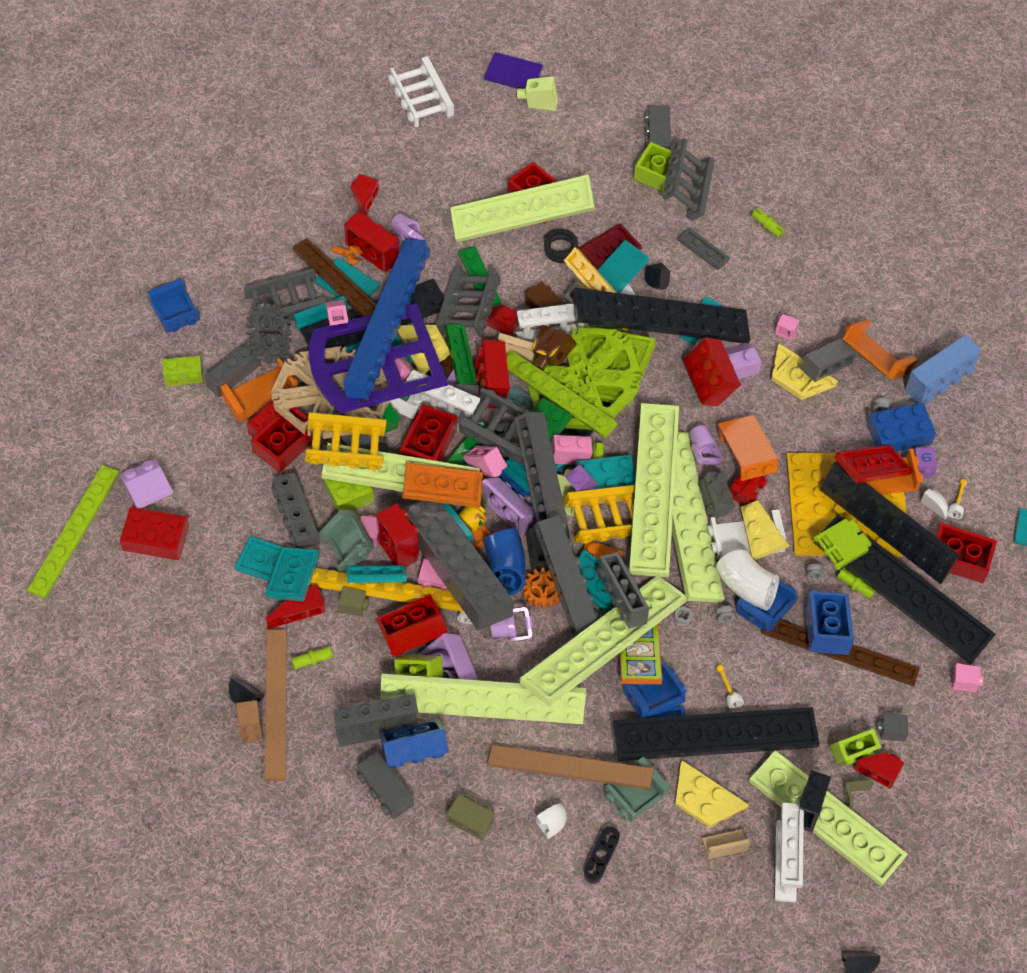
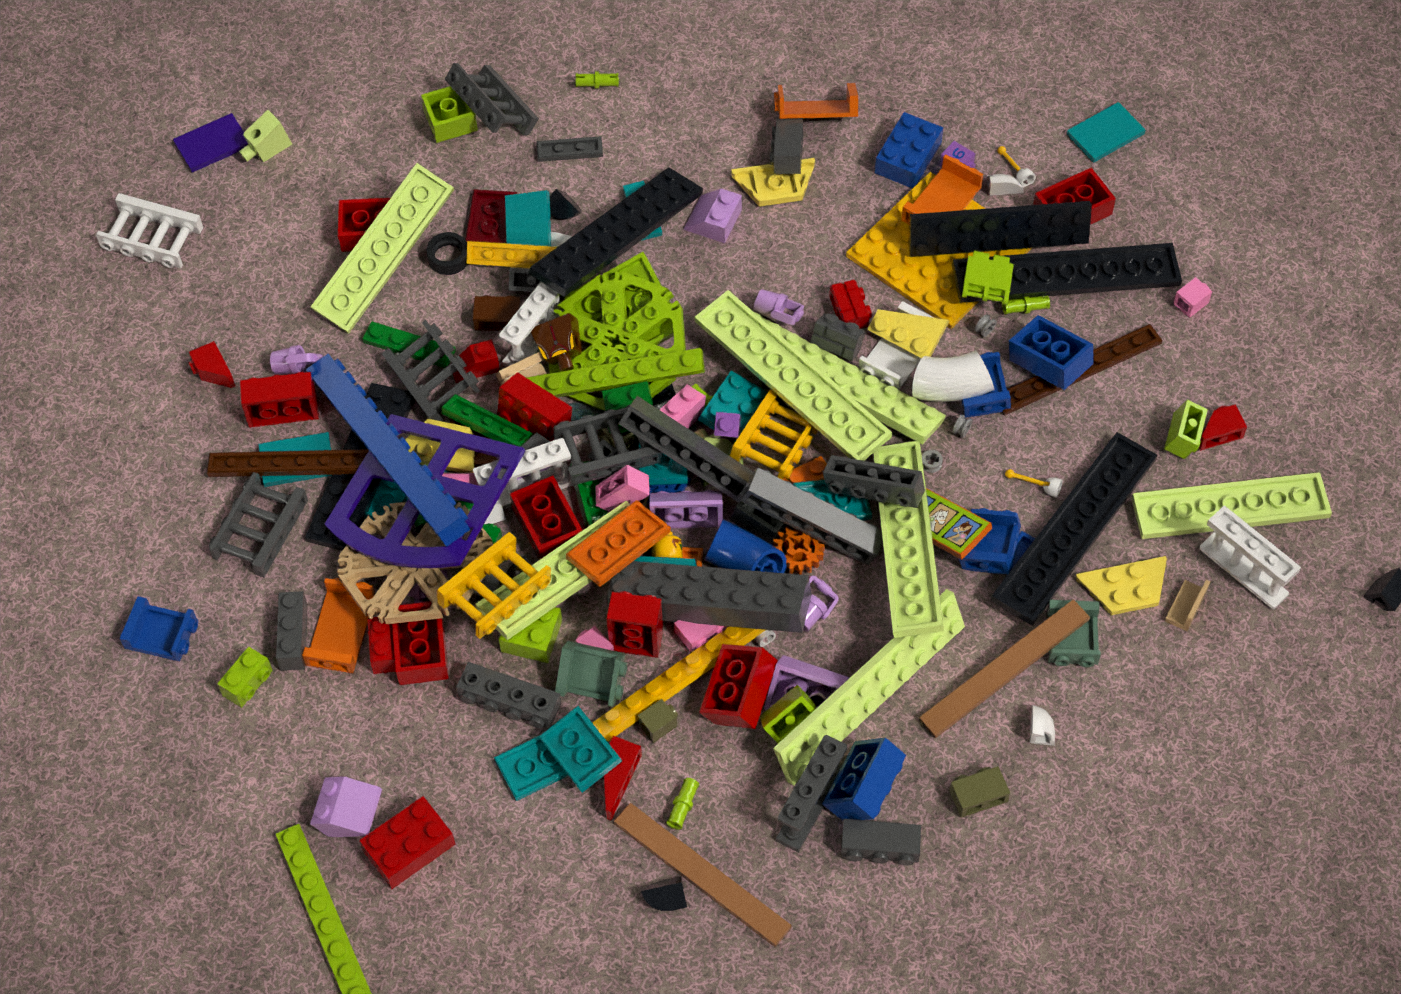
camera: 45 degrees left, 0 degrees up
medium nougat brick [236,700,263,743] -> none
dark grey gear [245,303,292,364] -> none
teal tile [293,296,348,331] -> none
bright pink brick [325,300,348,326] -> none
orange bar [332,245,363,265] -> none
teal tile [346,565,407,583] -> none
black beam [584,826,620,884] -> none
dark grey brick [645,105,671,150] -> none
red brick [683,337,741,406] -> none
orange panel [718,415,778,481] -> none
bright pink plate [775,314,799,341] -> none
black panel [799,770,831,832] -> none
red tile [834,445,913,483] -> none
olive bracket [843,779,874,809] -> none
light grey bush [873,398,891,412] -> none
dark grey brick [877,713,908,741] -> none
medium blue brick [905,335,981,404] -> none

